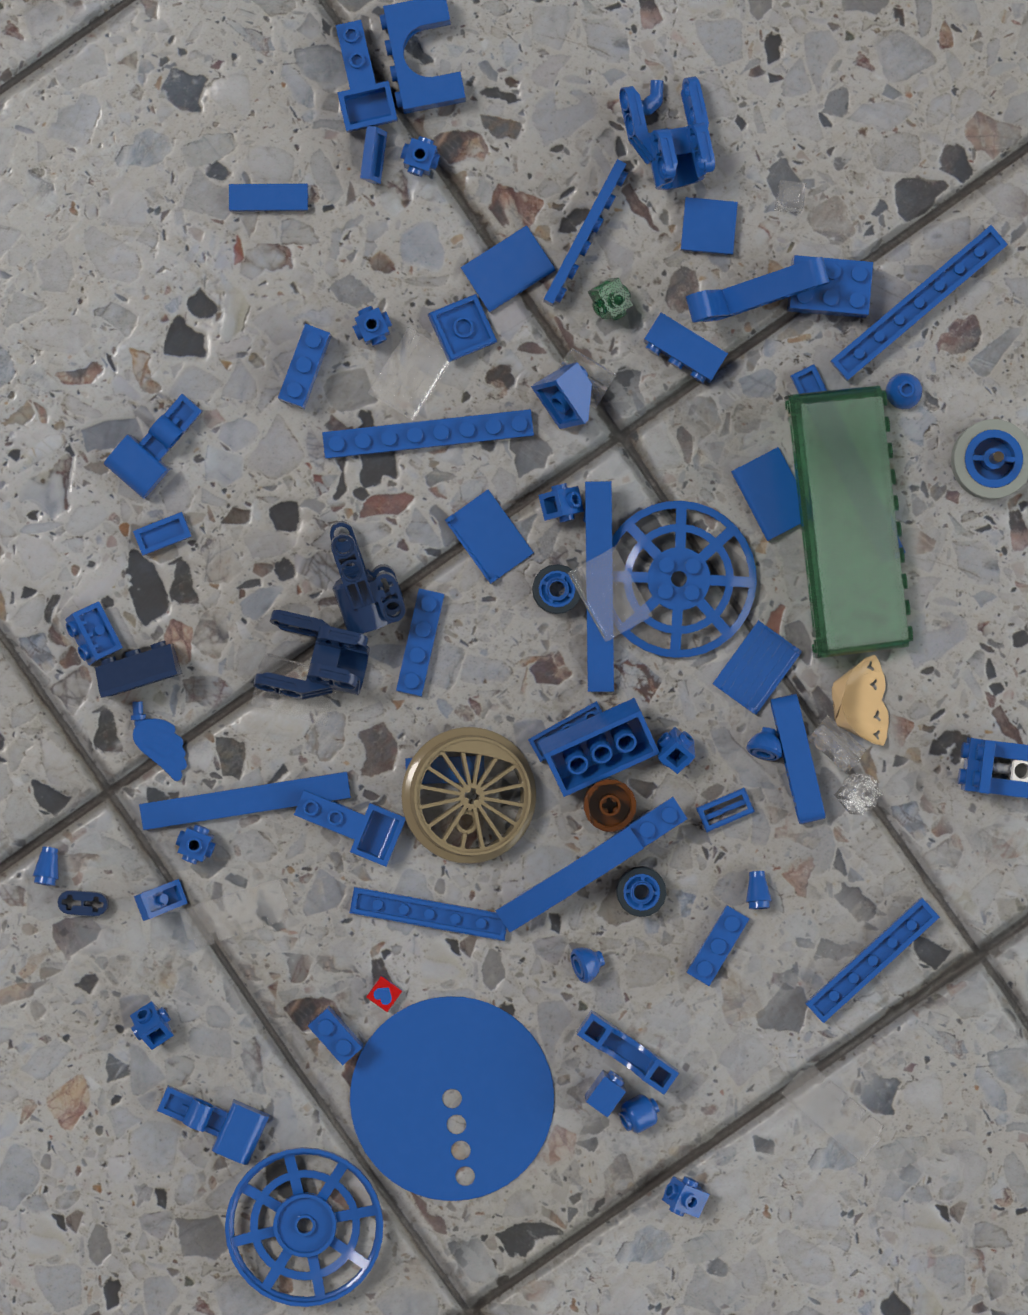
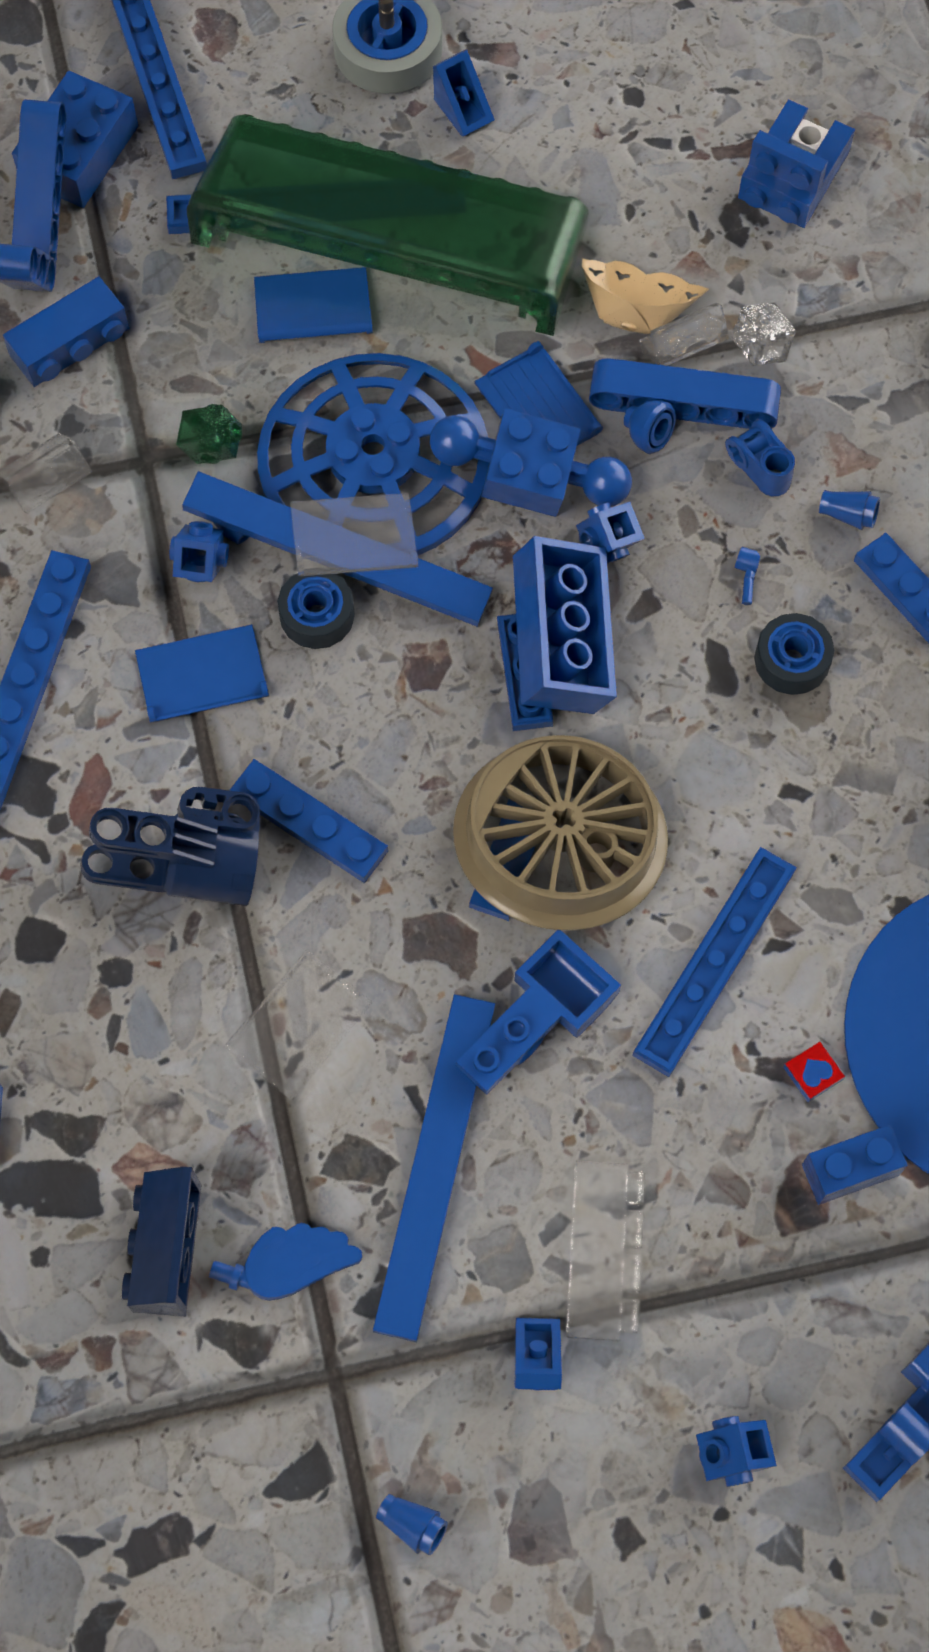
camera: 70 degrees left, 20 degrees down
dark blue beam [57,890,109,916] -> none
blue bracket [65,601,123,665] -> none
blue brick [176,824,216,864] -> none
dark blue piece [253,610,370,700] -> none
blue slope [495,796,687,932] -> none
blue slope [531,362,592,429] -> none
blue brick [571,947,605,983] -> none
reddish brown brick [583,778,636,832] -> none
blue tile [696,787,755,832] -> none
blue brick [886,373,922,409] -> none
none -> clear green brick [176,404,242,464]
none -> blue brick [430,408,632,517]
none -> blue slope [433,50,495,136]
none -> blue piece [725,419,795,496]
none -> blue hand [734,547,760,605]

